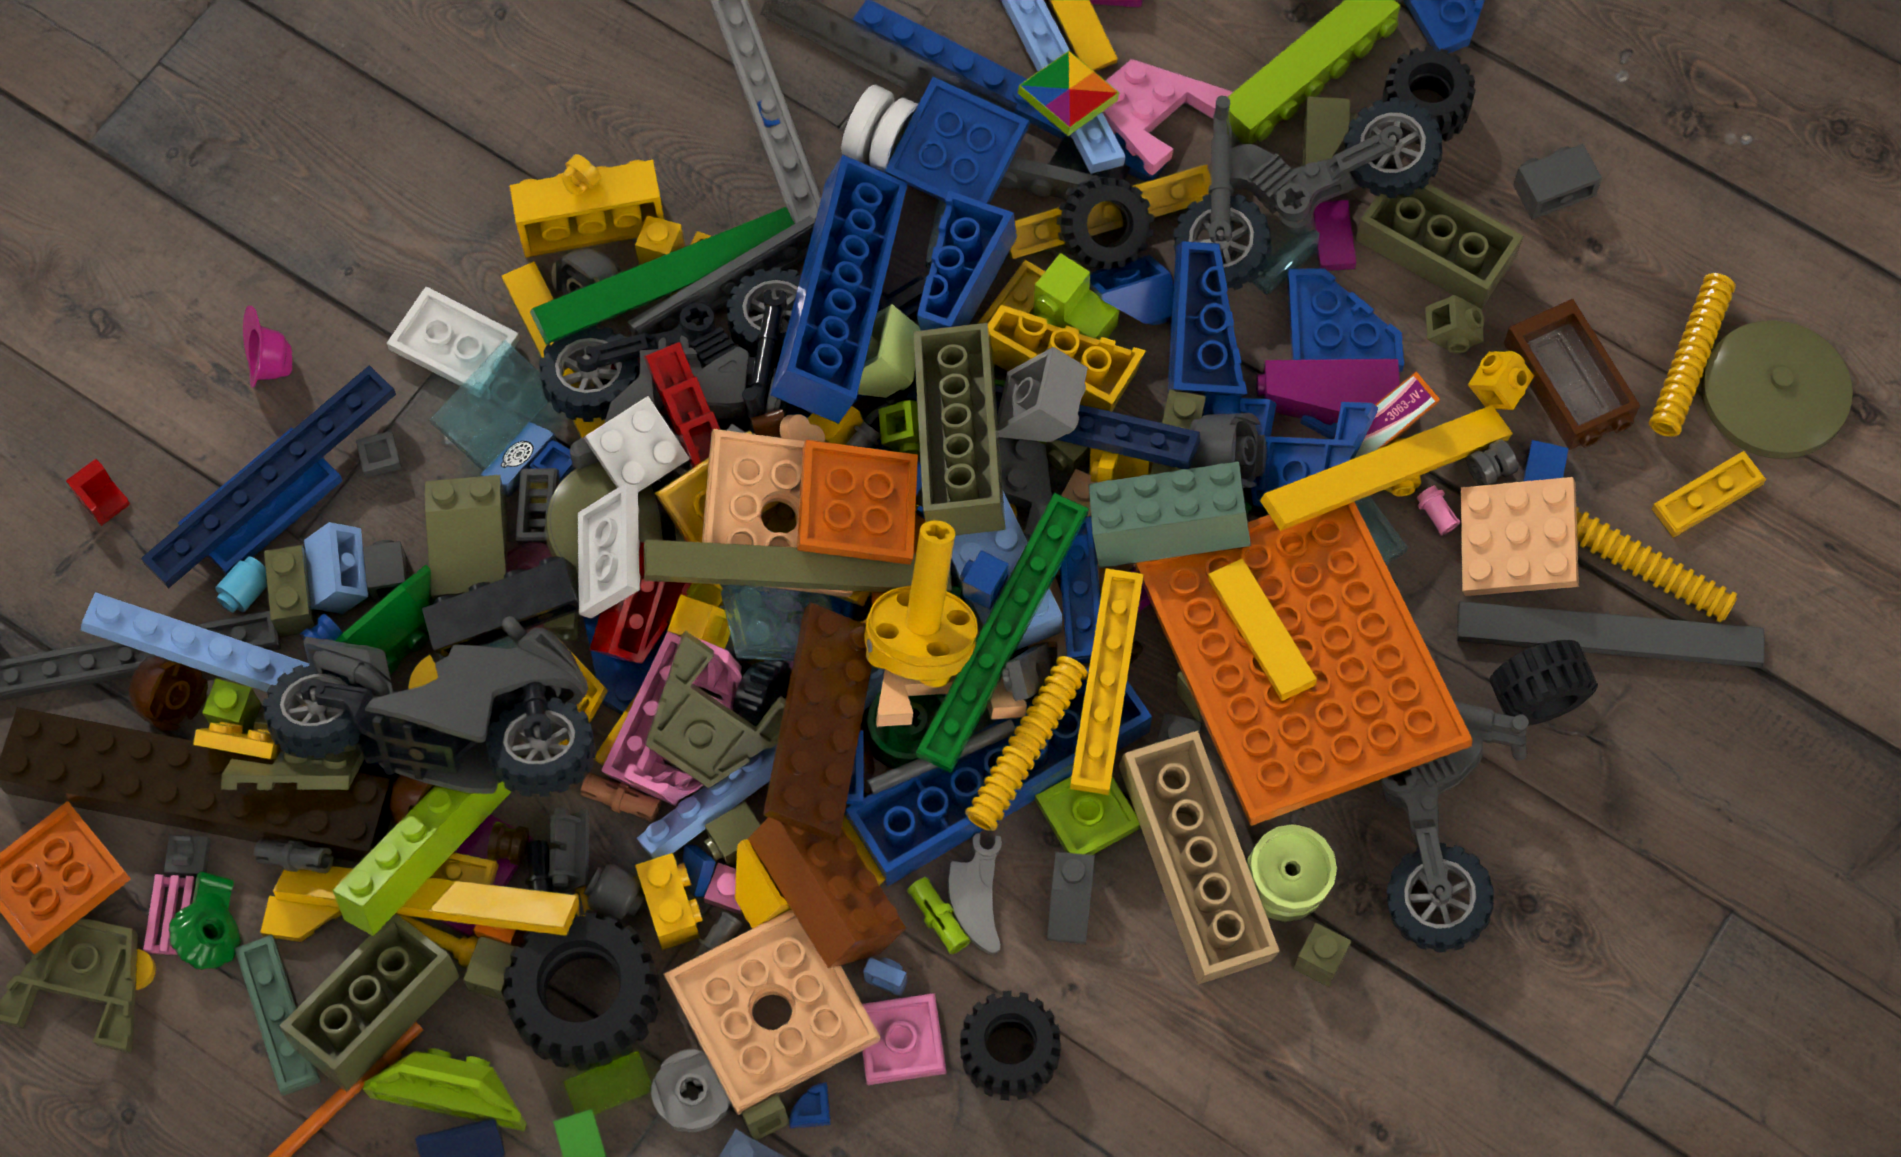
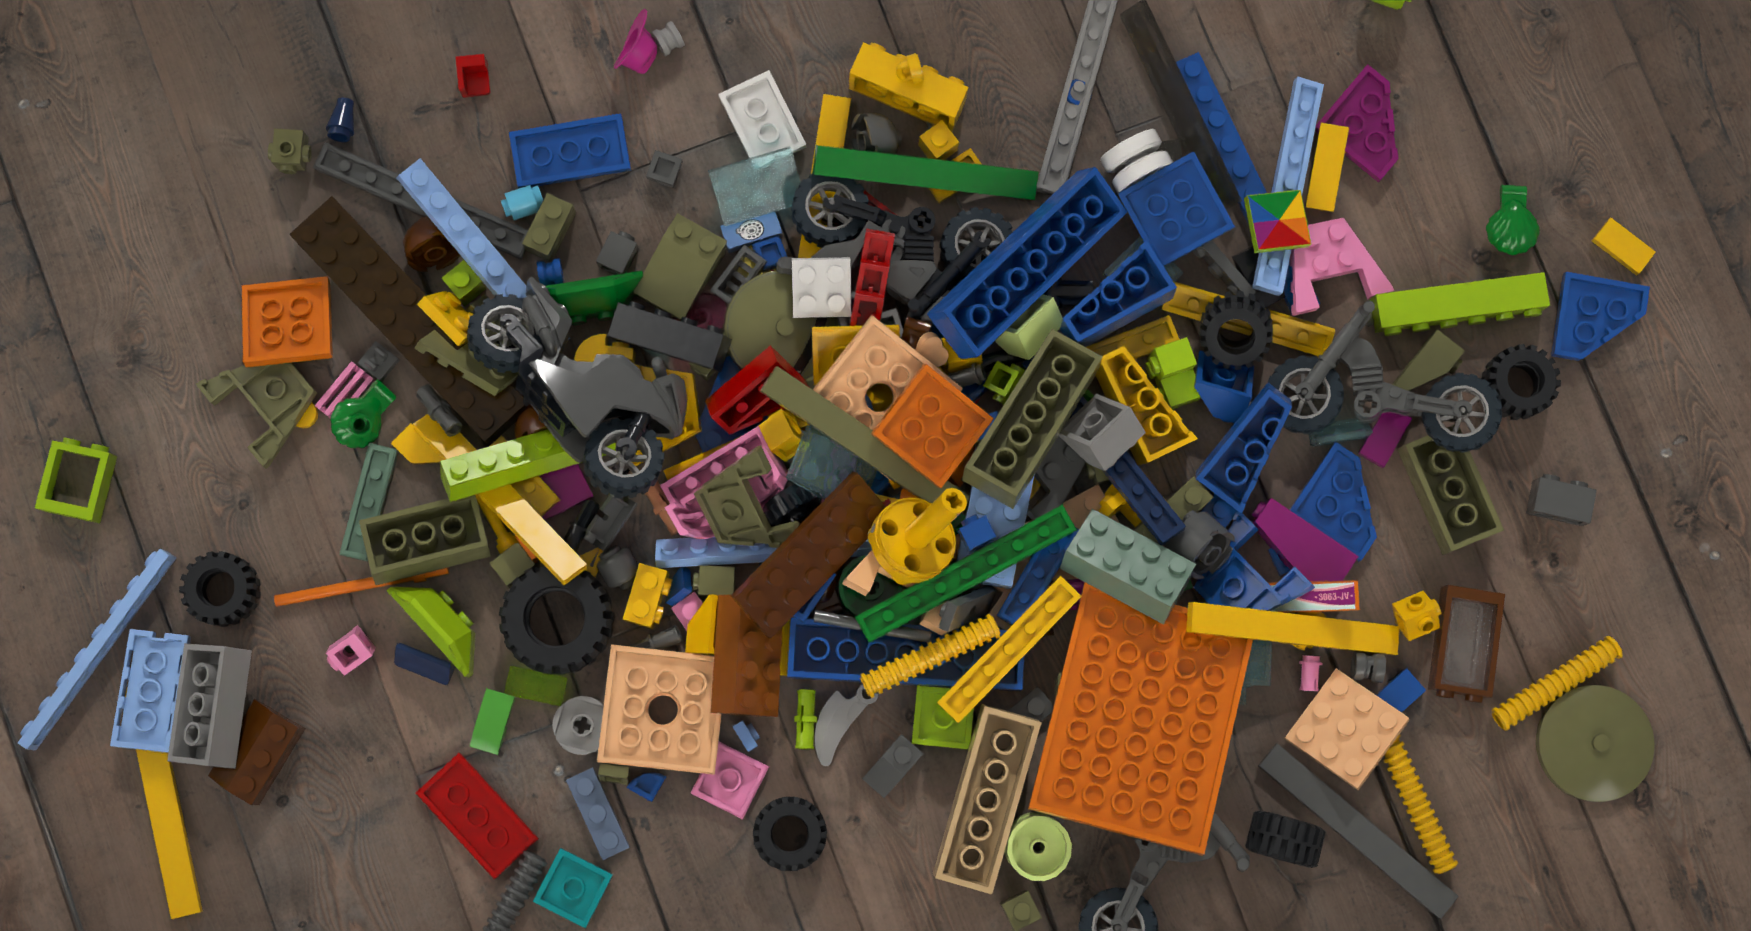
camera: 25 degrees right, 15 degrees up
dark blue plate [141,365,396,589] -> none
light blue brick [304,522,368,614] -> none
dark brown wheel [487,821,529,866] -> none
white plate [578,483,640,618] -> none
dark grey tile [628,215,815,336] -> none
yellow tile [1208,558,1317,701] -> none
olive brick [1425,295,1484,353] -> none
yellow tile [1651,451,1766,538] -> none
none -> light grey wheel [651,21,685,57]

